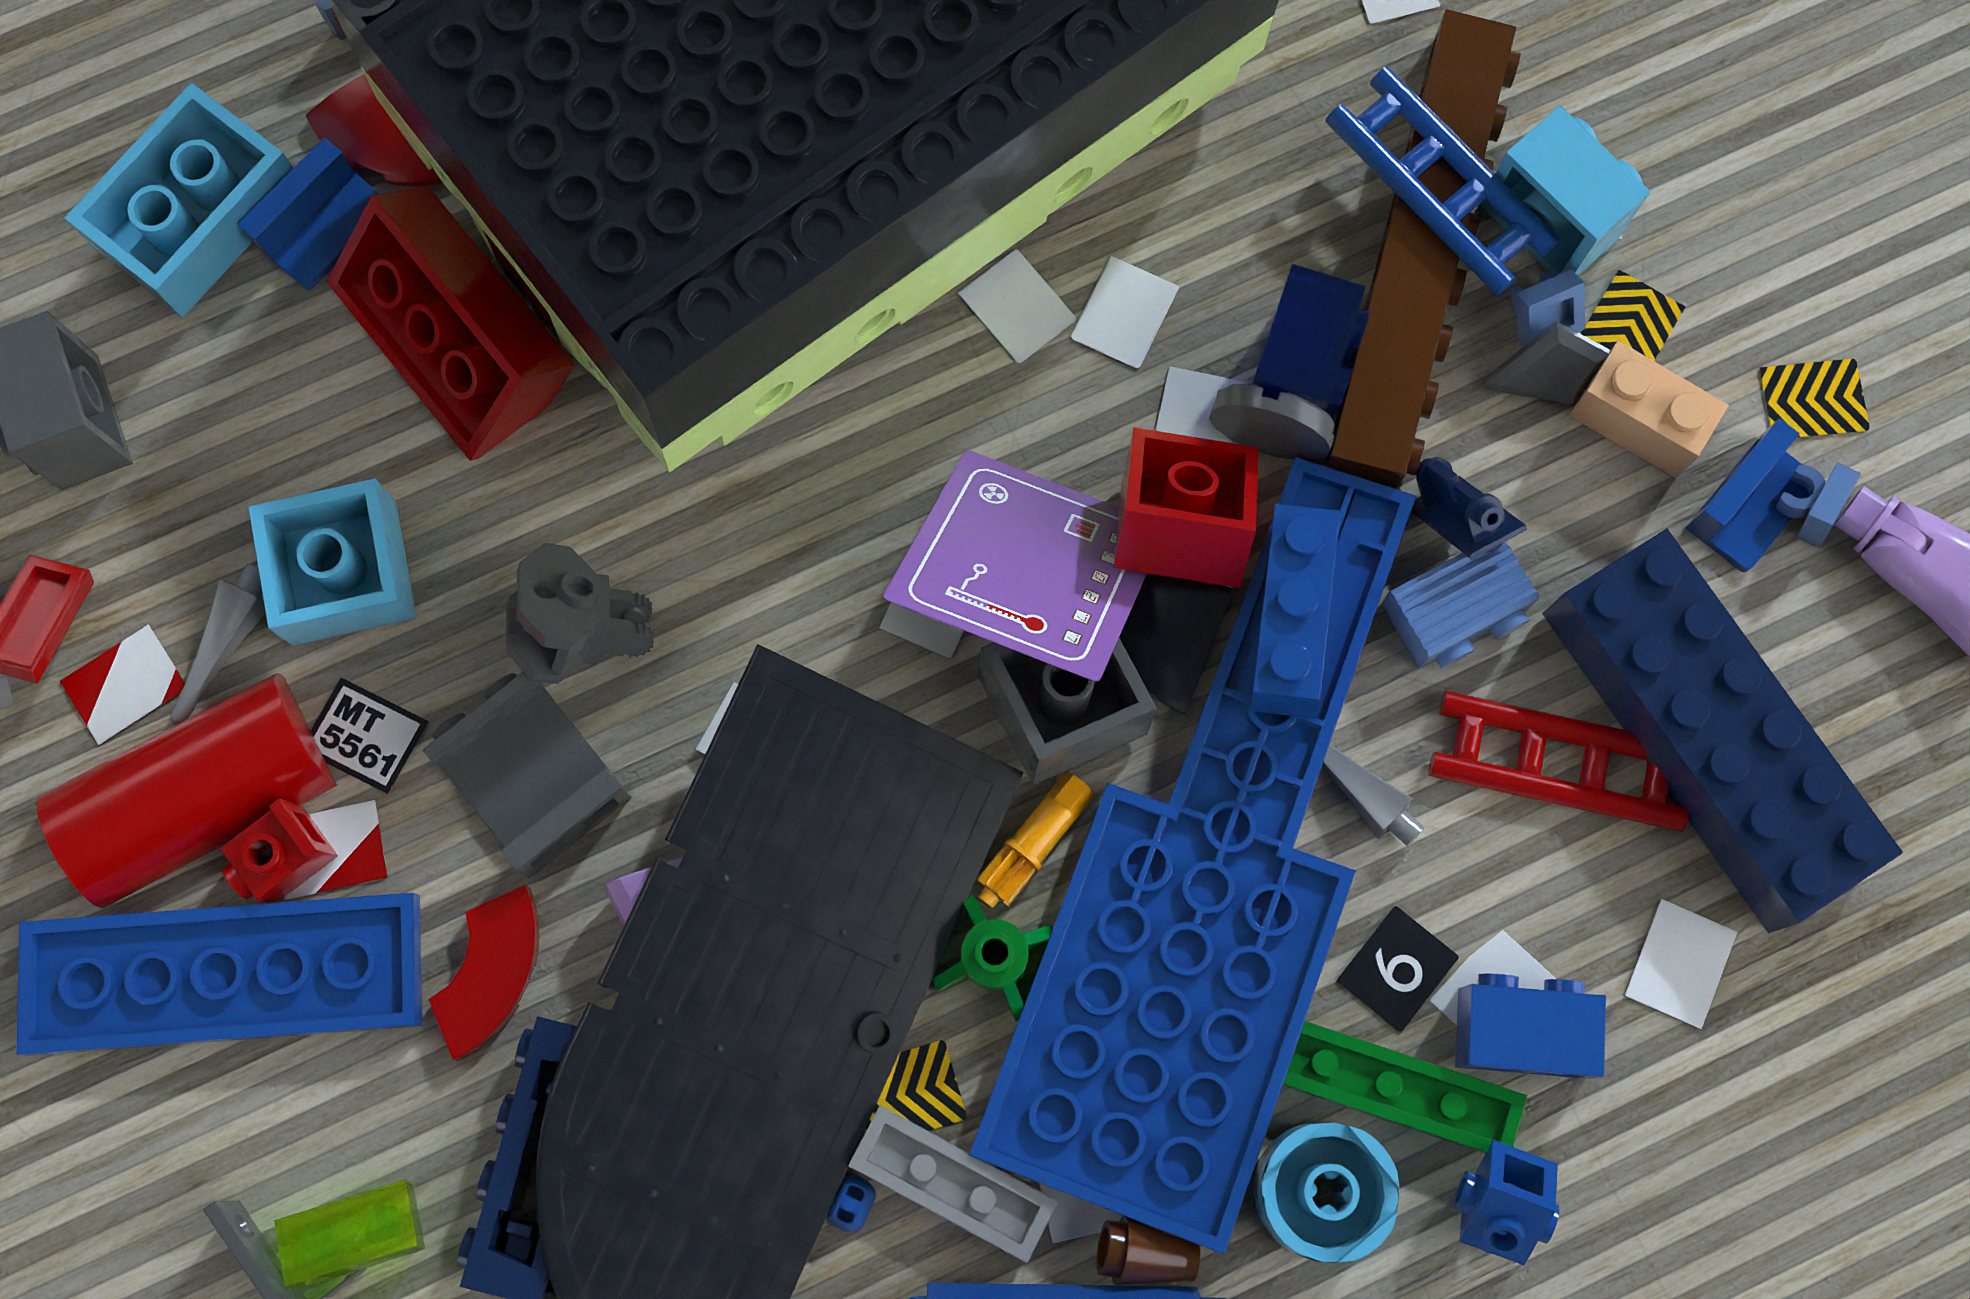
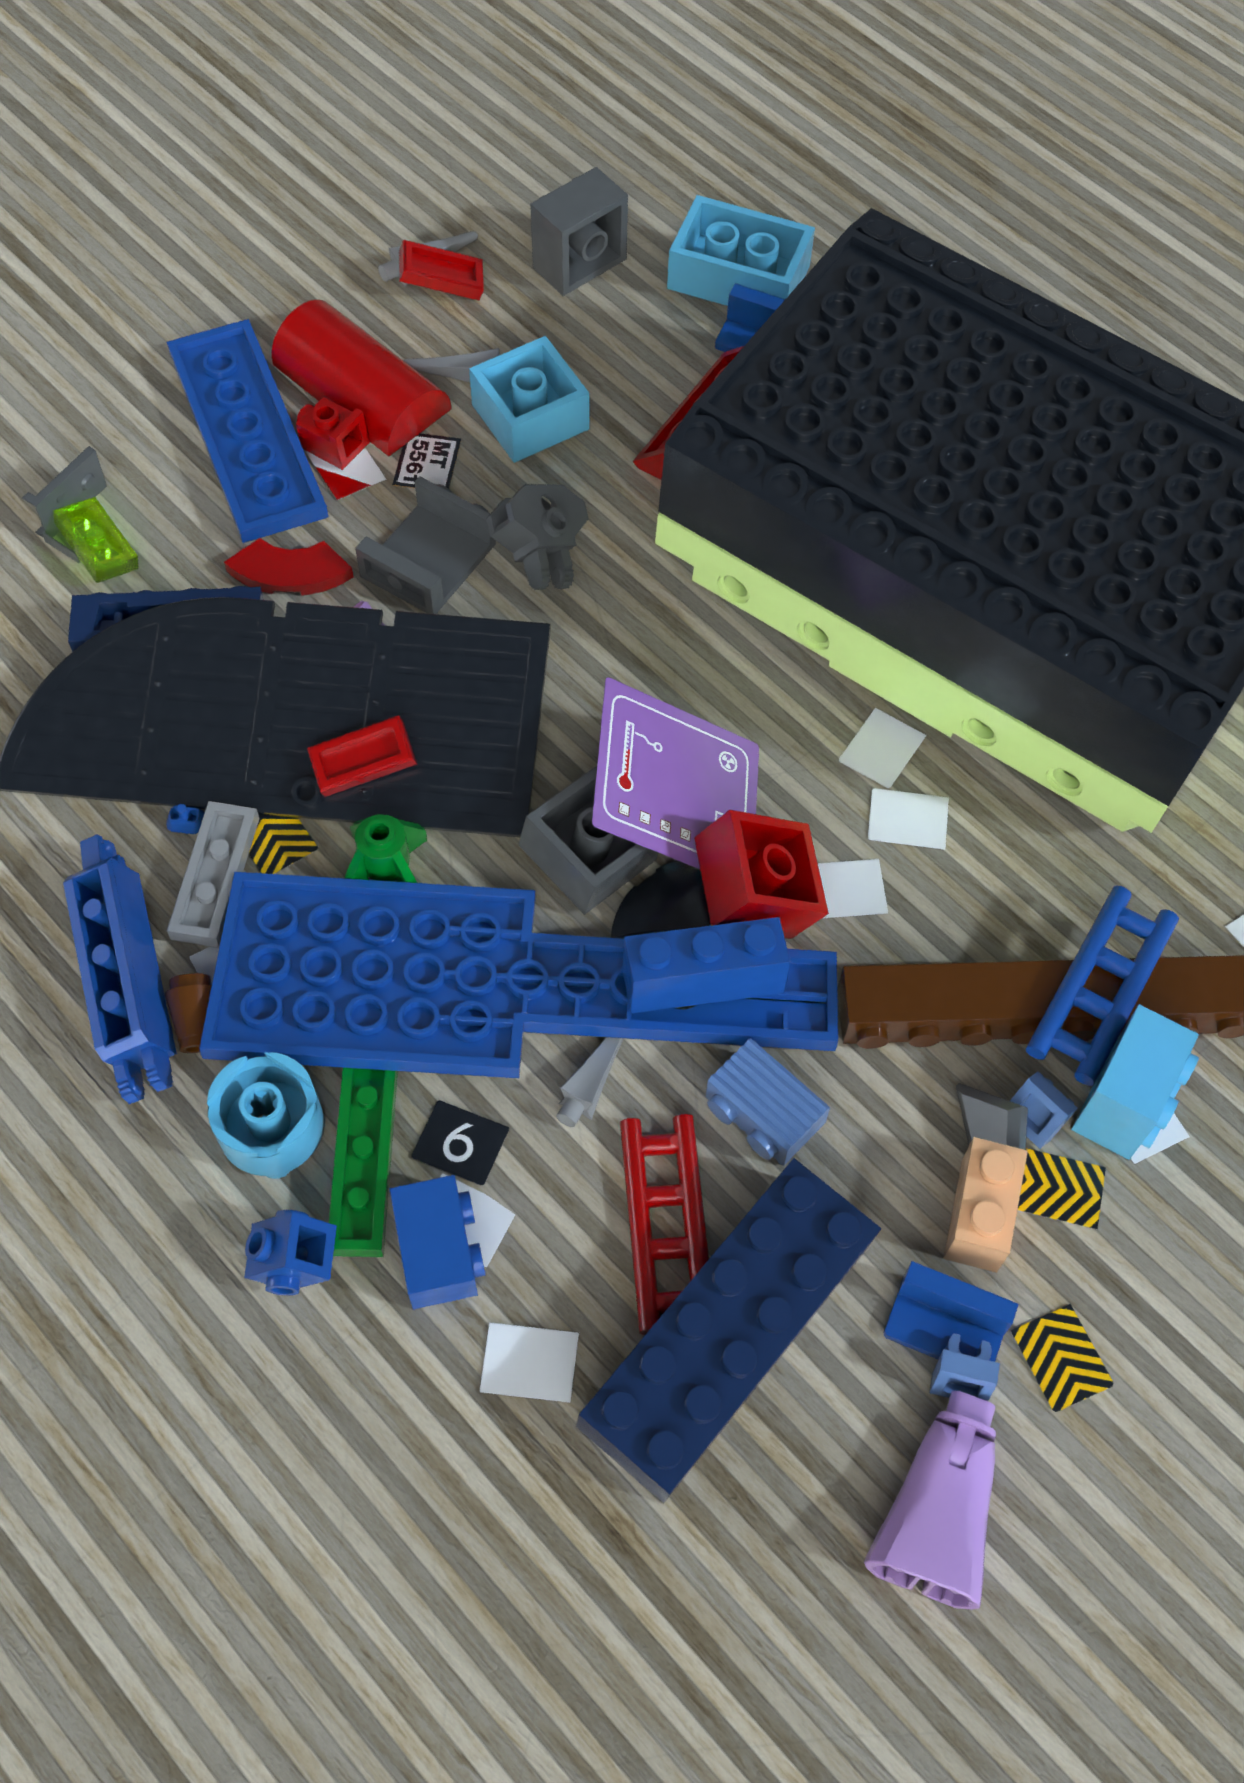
camera: 70 degrees right, 15 degrees down
white sticker [60,624,185,745] -> none
light orange piece [977,772,1095,909] -> none
dark grey tile [1209,384,1336,460] -> none
clear blue brick [1252,263,1370,420] -> none
dark blue hinge [1411,457,1527,560] -> none
none -> red tile [307,715,417,797]

